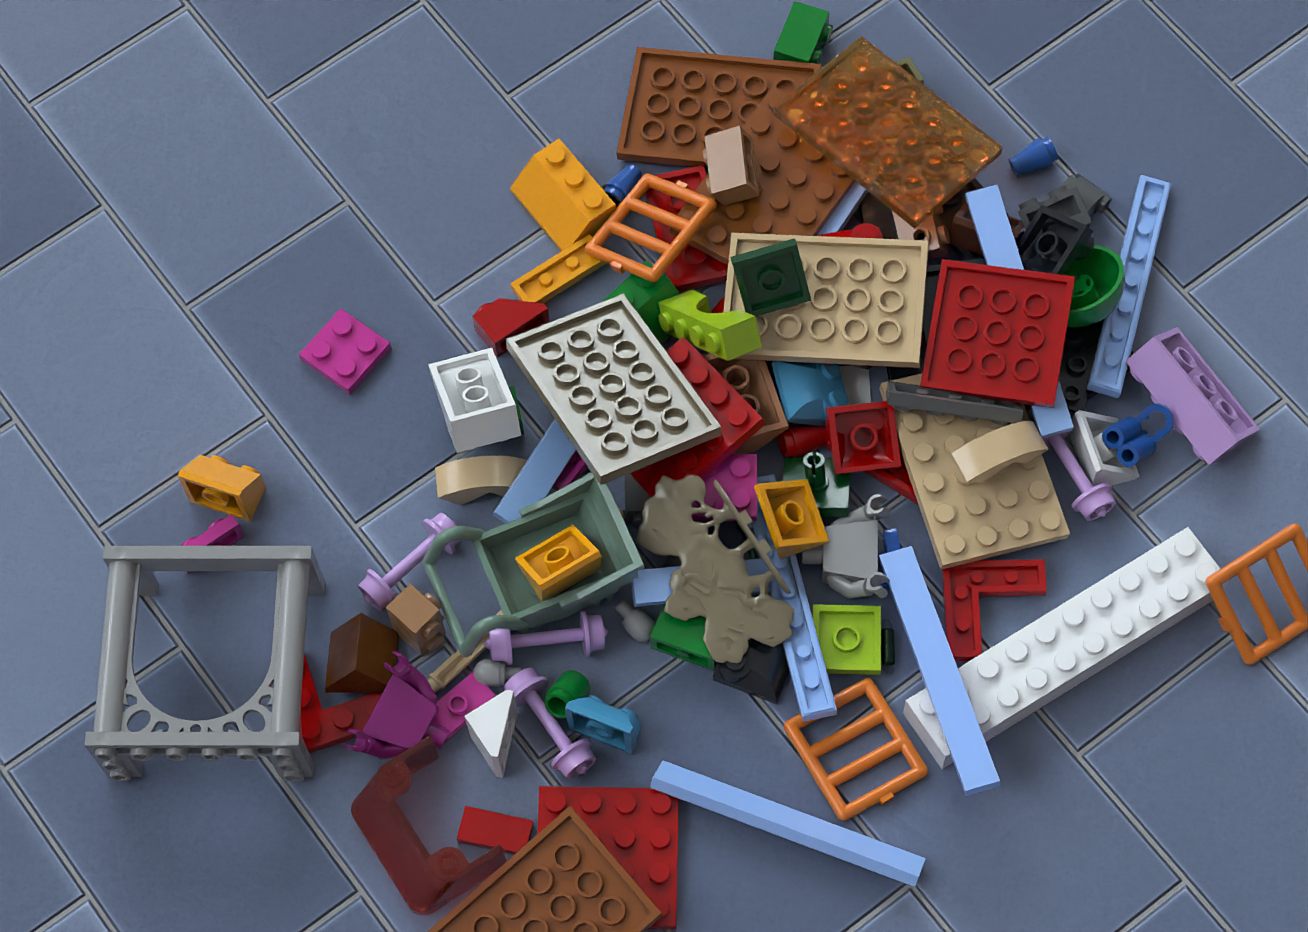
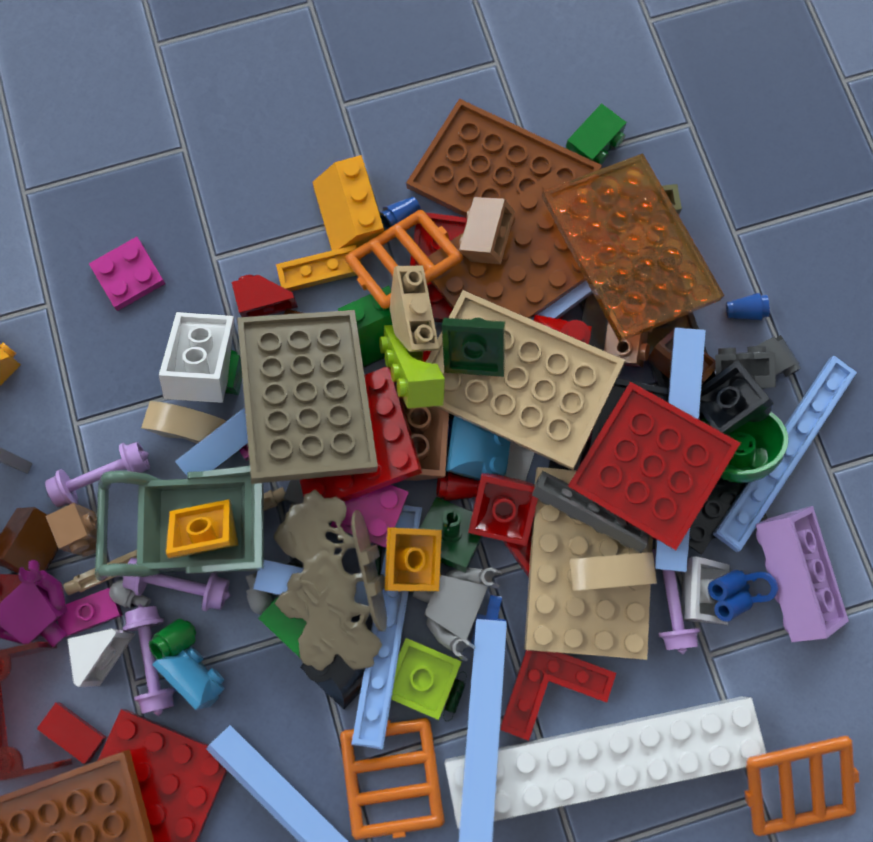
camera: 20 degrees right, 10 degrees up
none -> tan slope [389,266,439,352]

